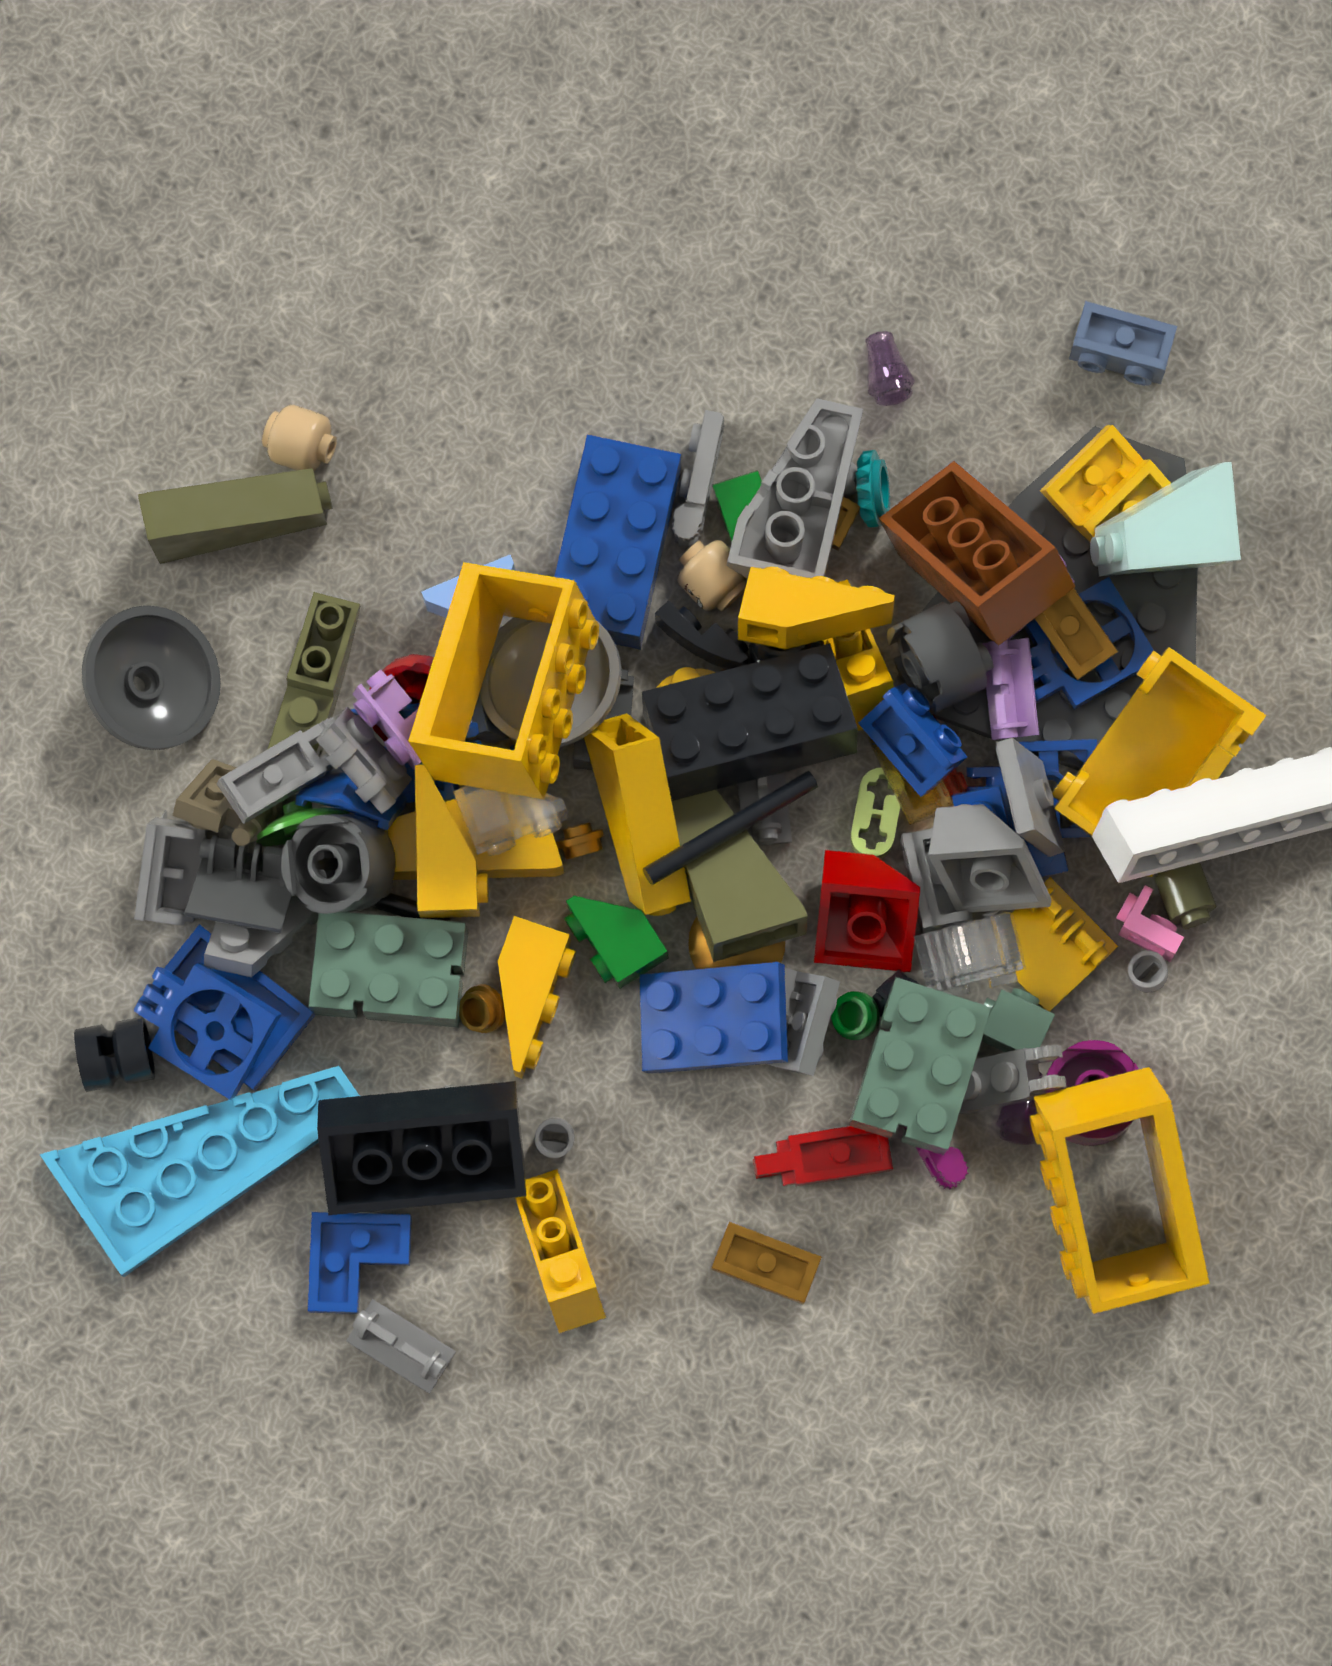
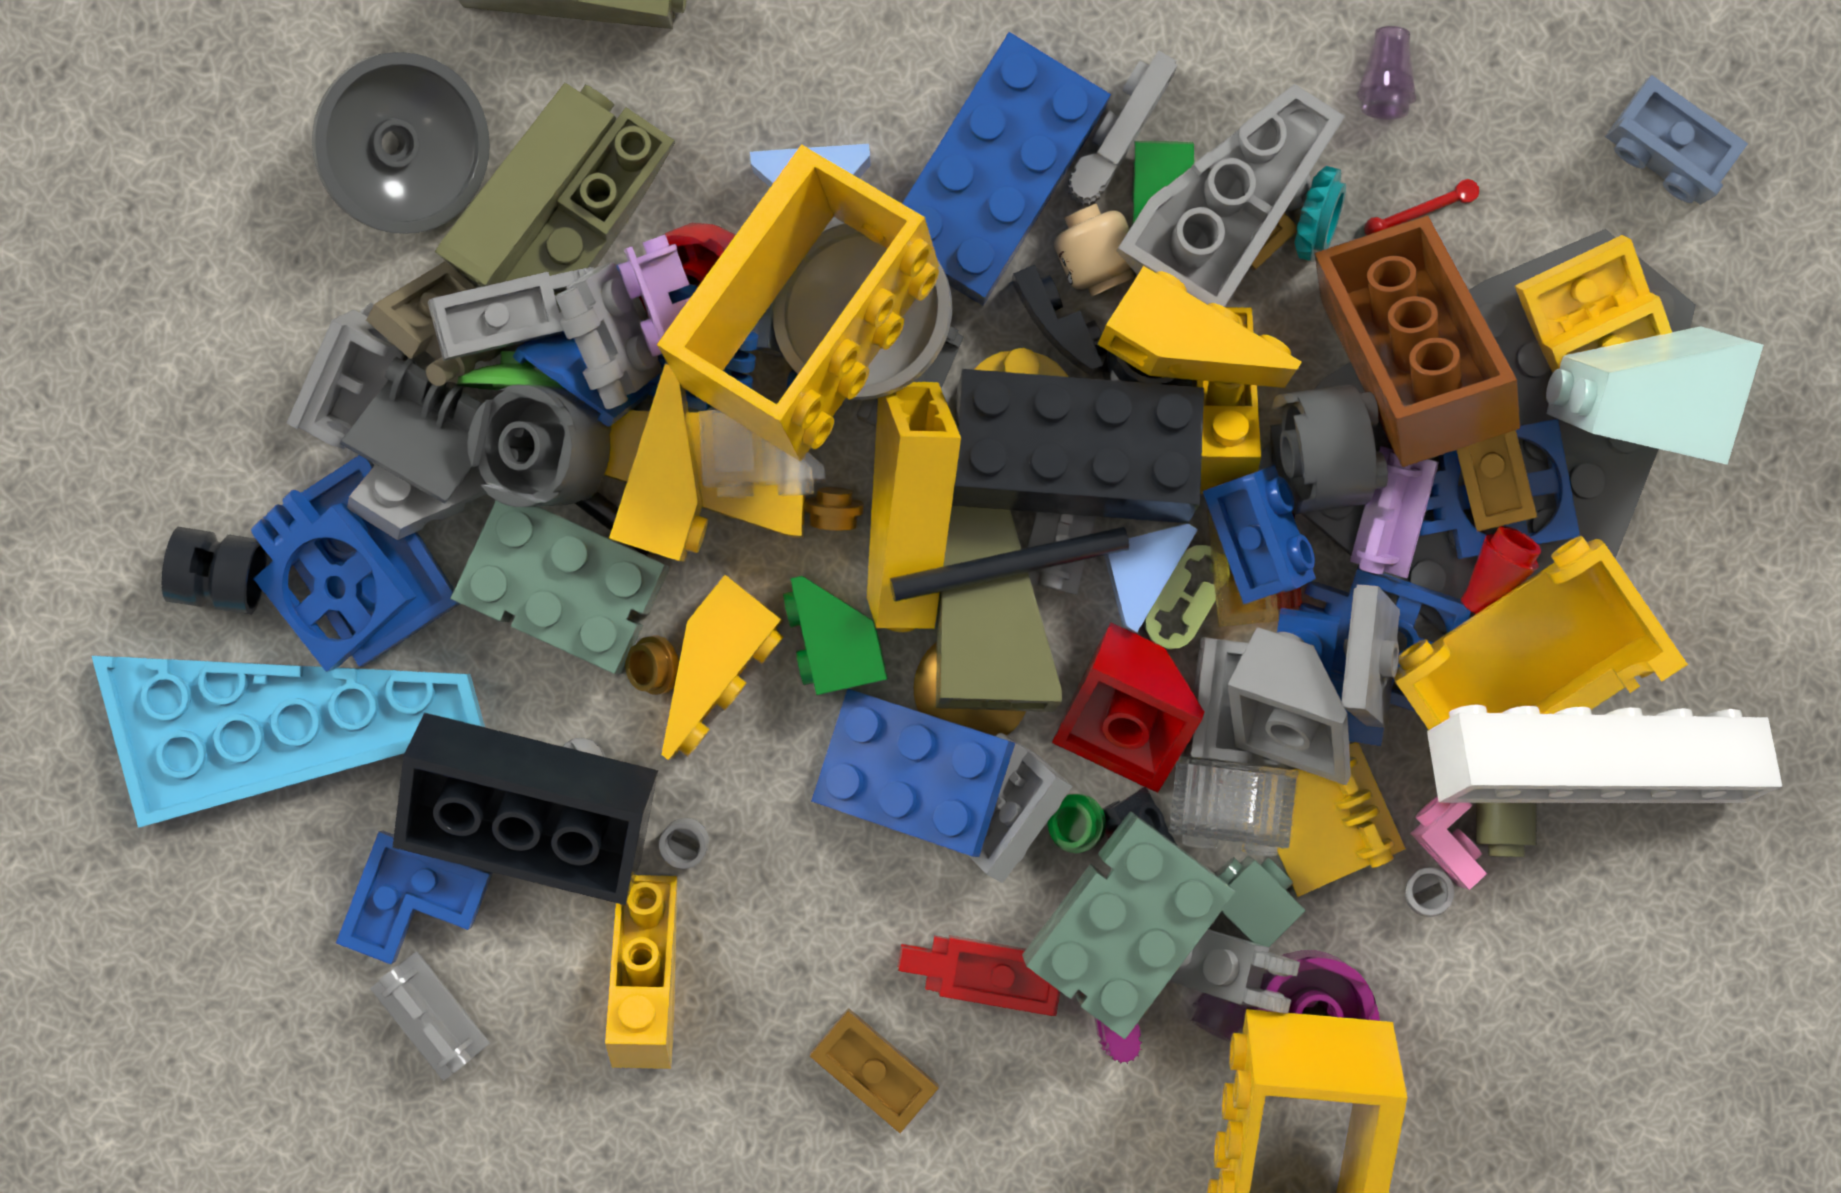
camera: 15 degrees right, 10 degrees up
none -> olive slope [435,82,616,287]
none -> light blue slope [1104,523,1198,633]
none -> red hinge [1364,179,1479,236]
none -> red cone [1461,526,1541,614]

